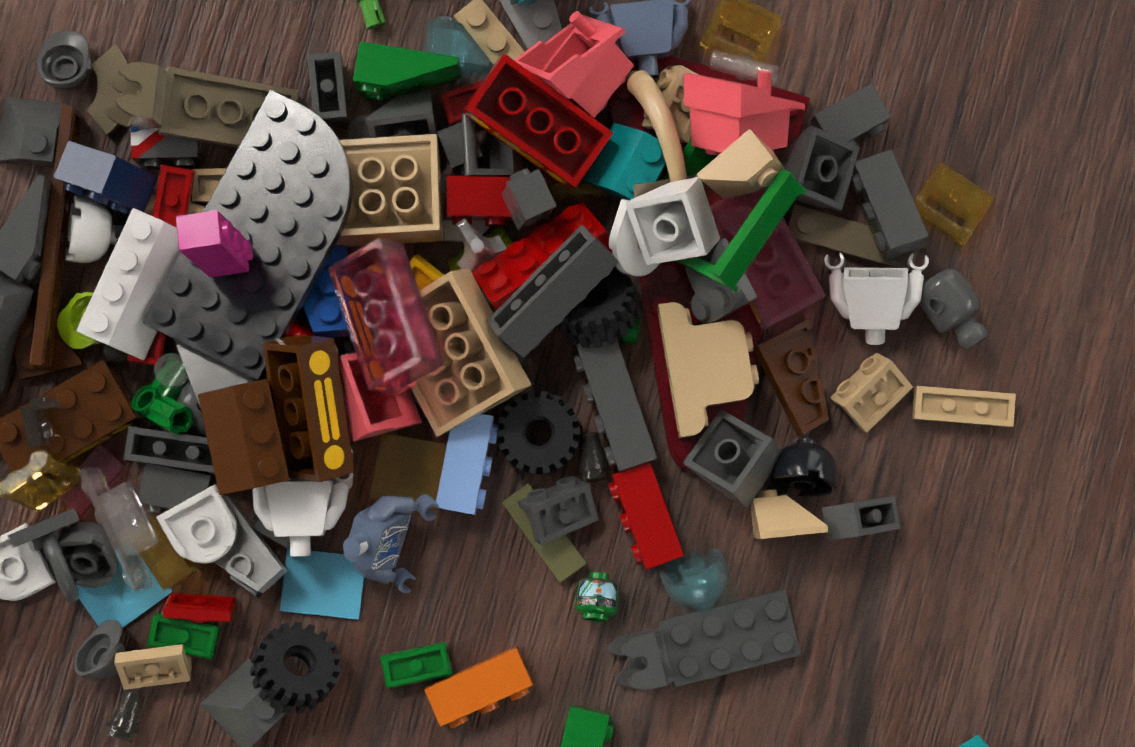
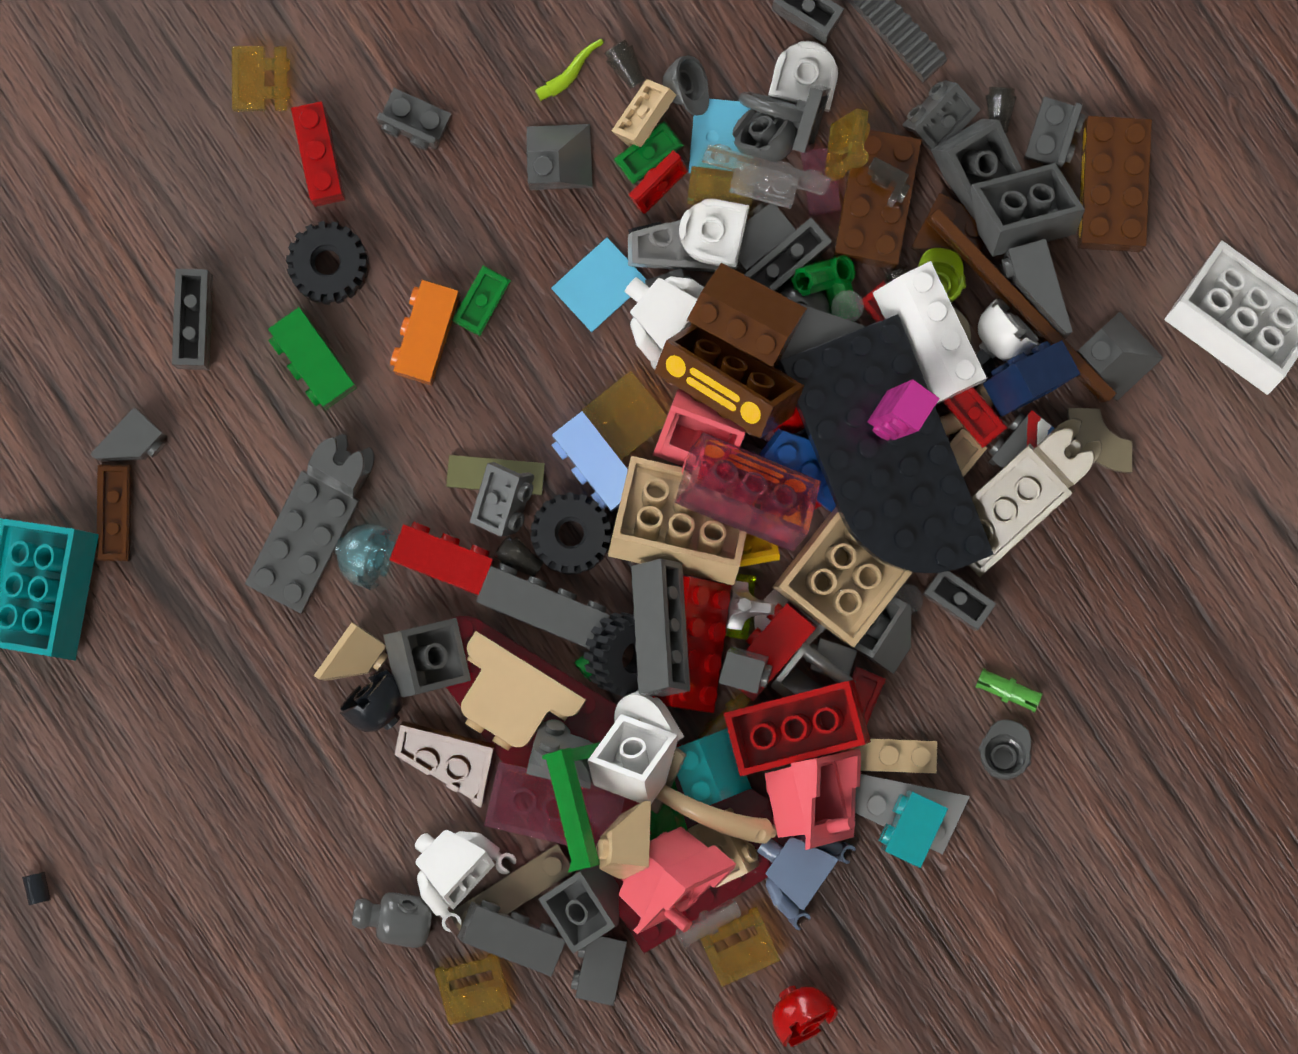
camera: 135 degrees right, 0 degrees up
dark grey hat [35,31,91,90] -> none
black tyre [250,622,341,714] -> none
sand blue torso [343,494,439,593] -> none
green slope [353,41,462,103] -> none
clear light blue slope [424,16,491,73] -> none
head [575,572,620,622] -> none
dark grey brick [822,496,901,541] -> none
tan bracket [831,353,913,433] -> none
tan plate [912,386,1016,427] -> none

